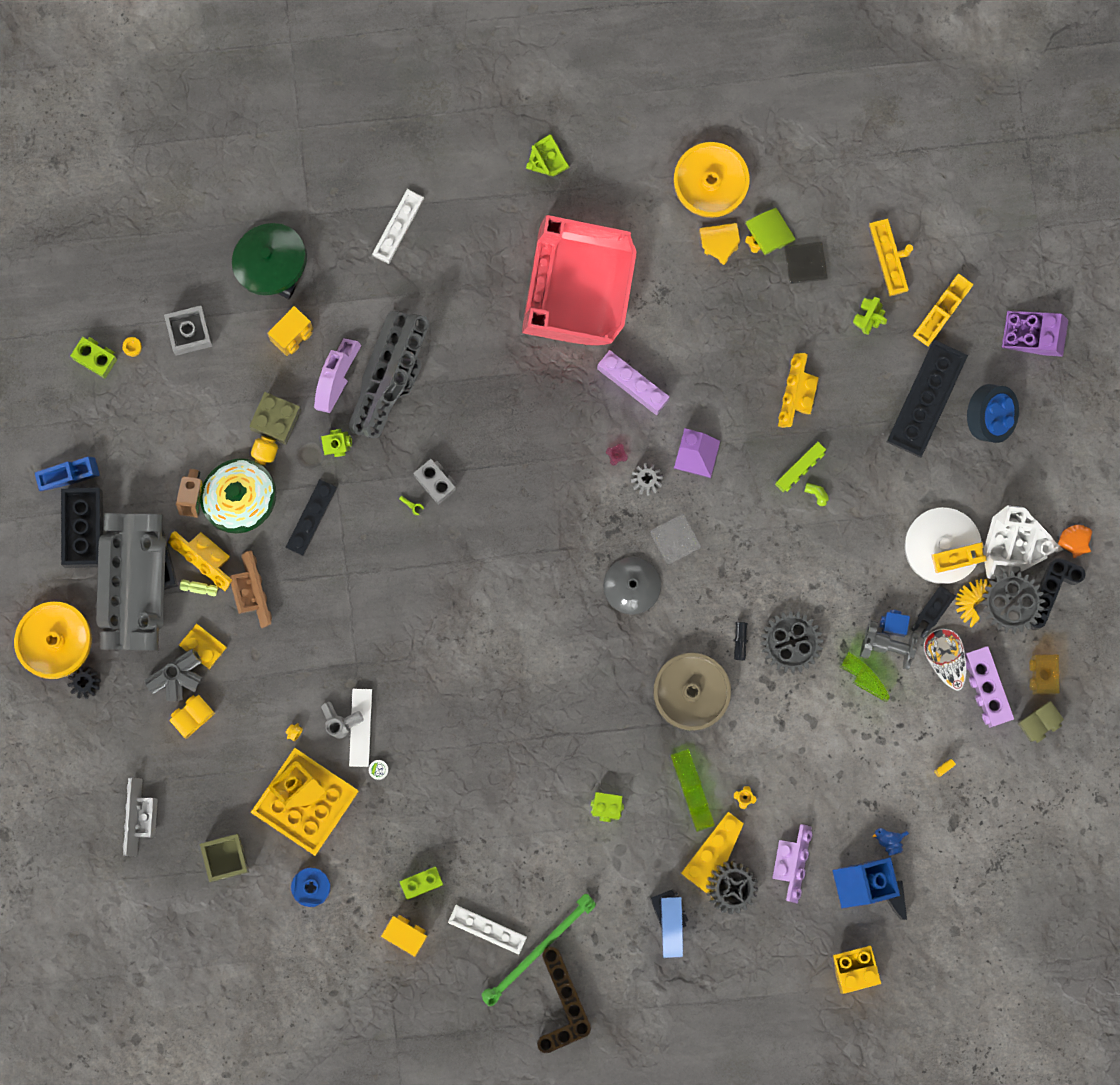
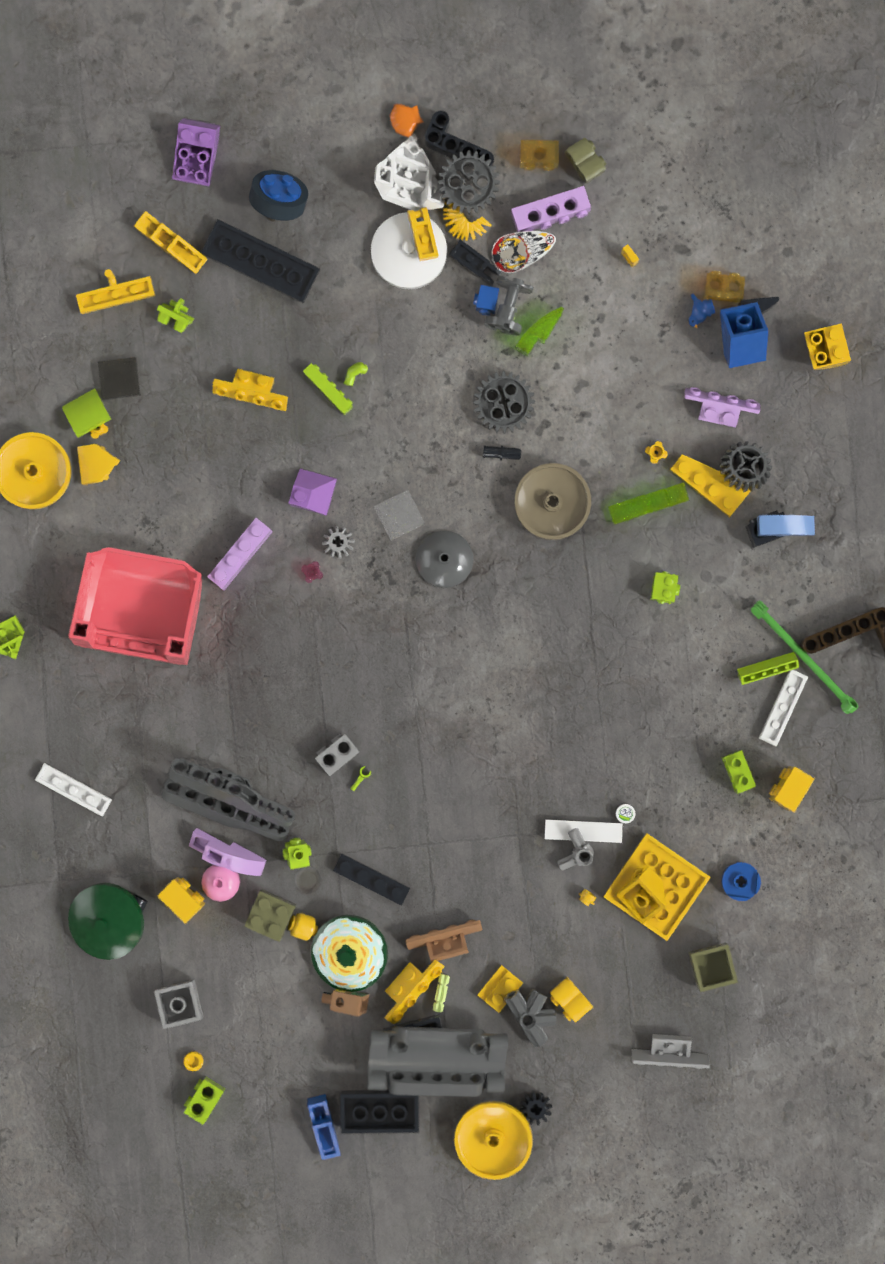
camera: 80 degrees left, 5 degrees up
none -> bright pink cylinder [201,865,240,902]
none -> clear yellow brick [703,271,745,303]
none -> lime piece [737,652,799,685]

